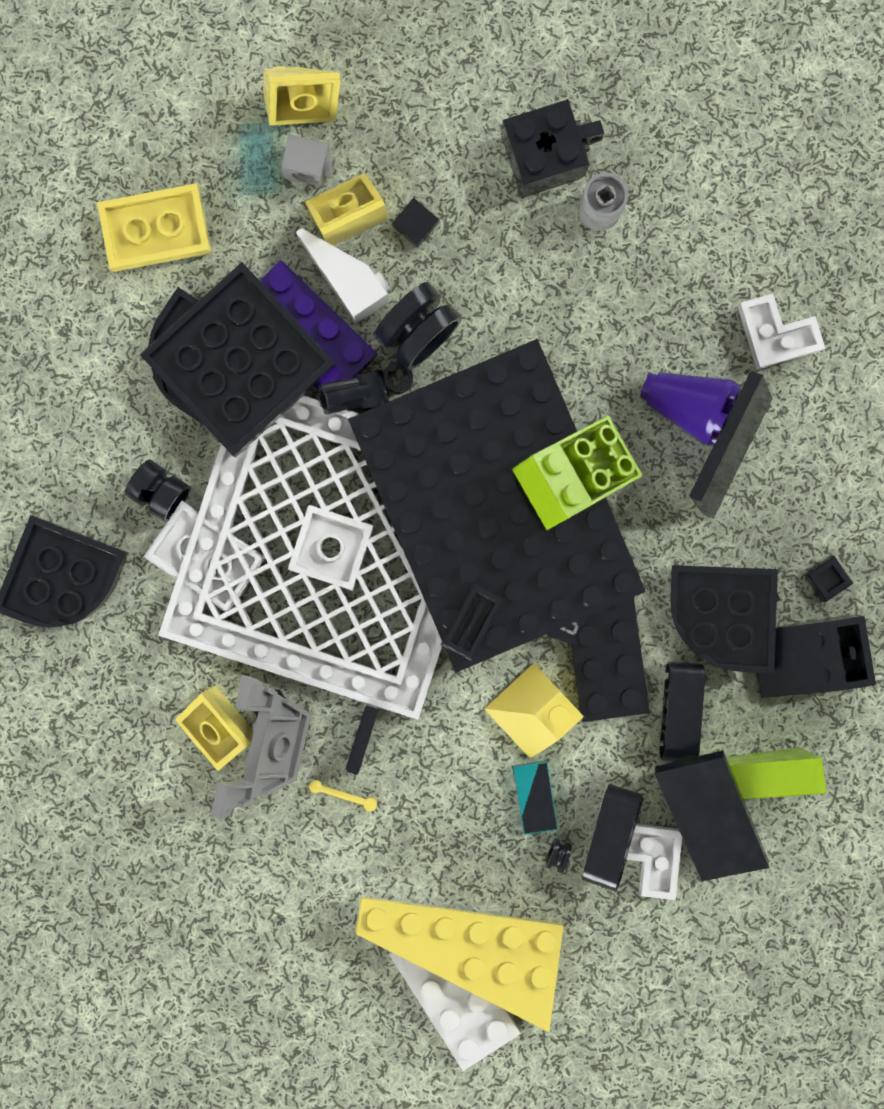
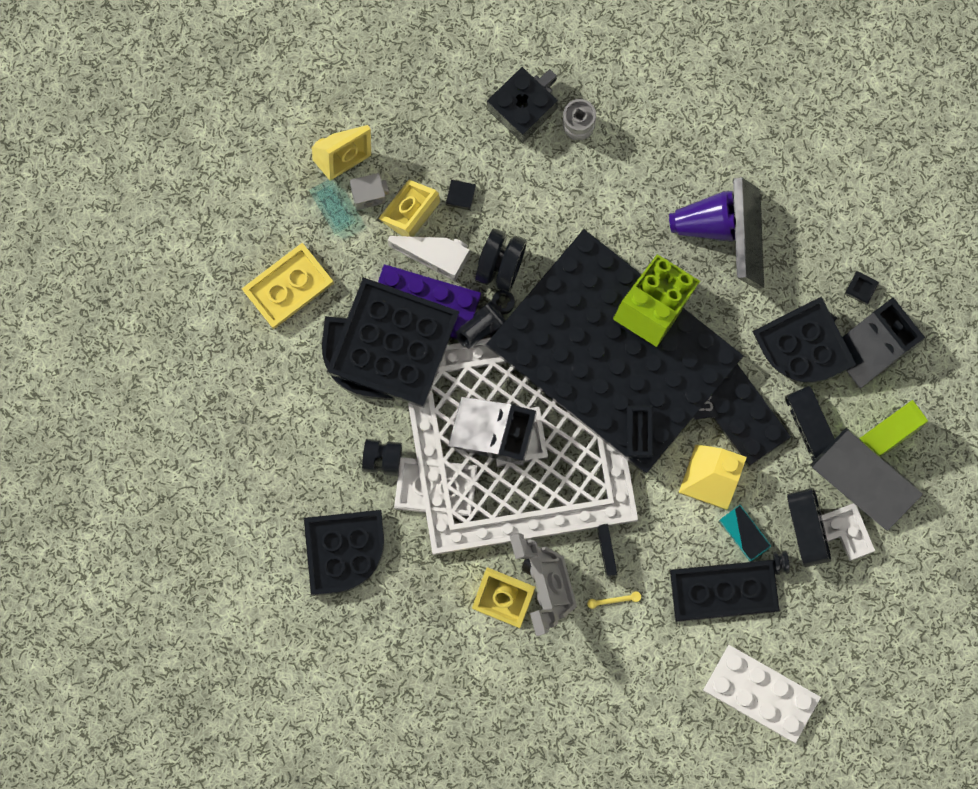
camera: 25 degrees left, 10 degrees down
light yellow wing [355,896,564,1032] -> none
white plate [737,293,825,370] -> none
none -> slope [448,397,537,466]
none -> black tile [669,560,780,622]

